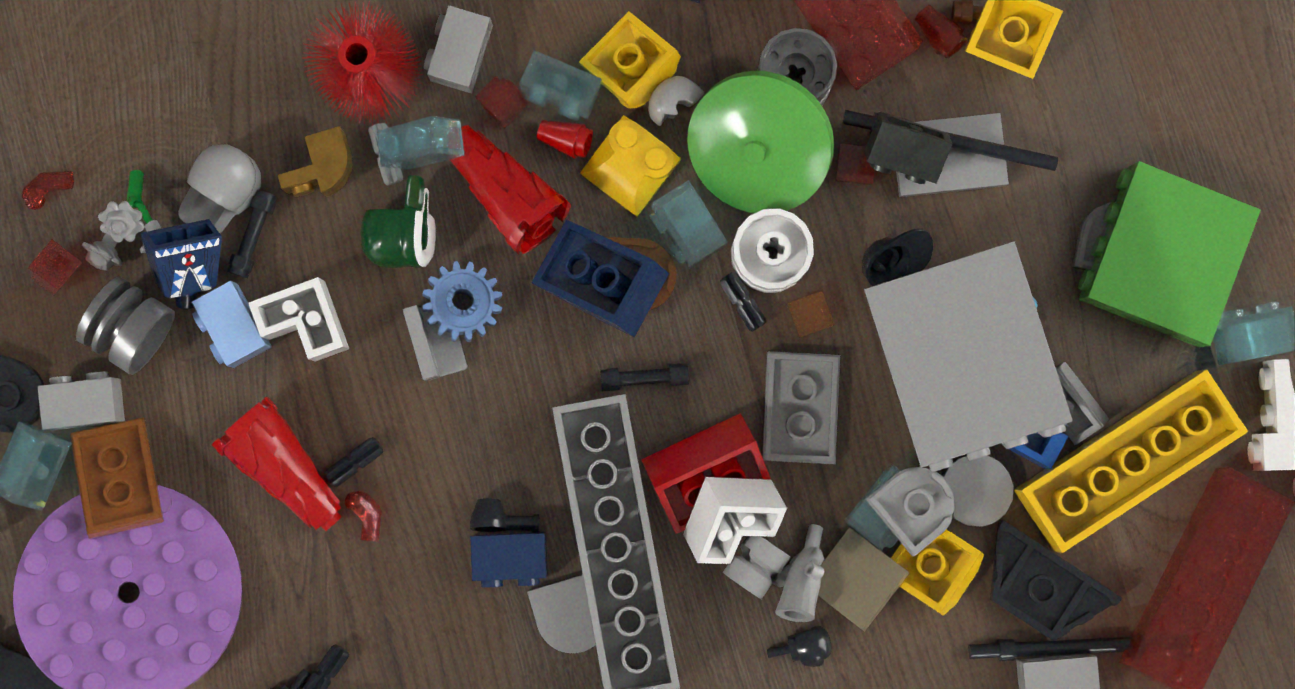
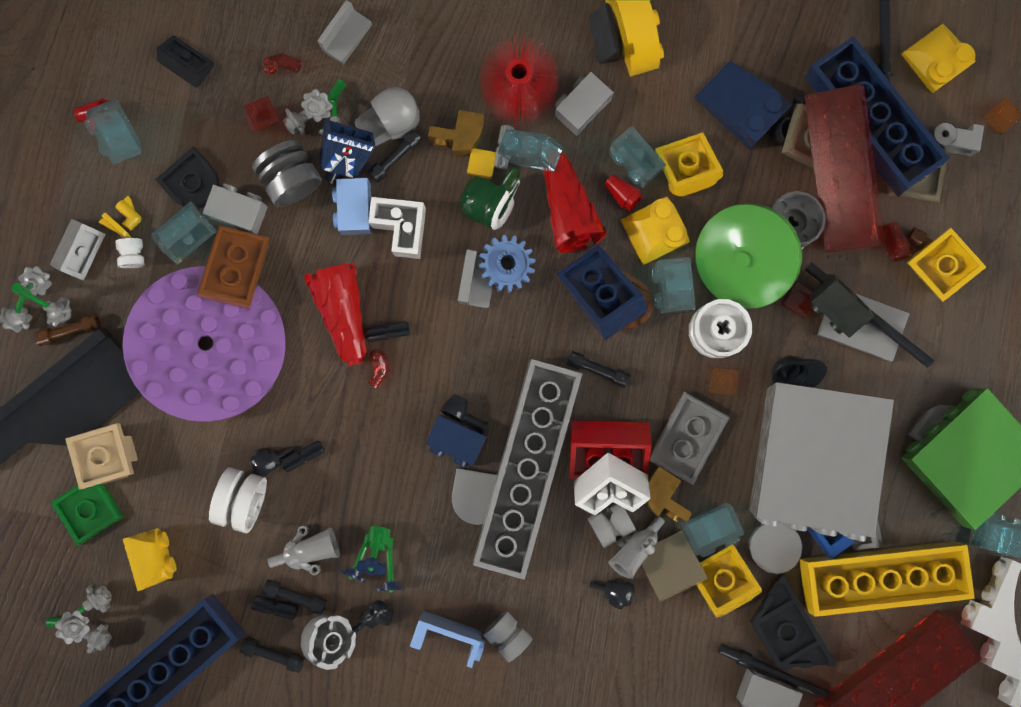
camera: 30 degrees right, 0 degrees up
clear red brick [475,76,529,129] -> none
light grey hair [648,76,705,126] -> none
black piece [720,271,766,331] -> none
light grey tile [865,467,955,557] -> none
none -> light grey panel [318,0,372,65]
none -> yellow tile [467,148,496,179]
none -> pearl gold brick [646,465,692,522]

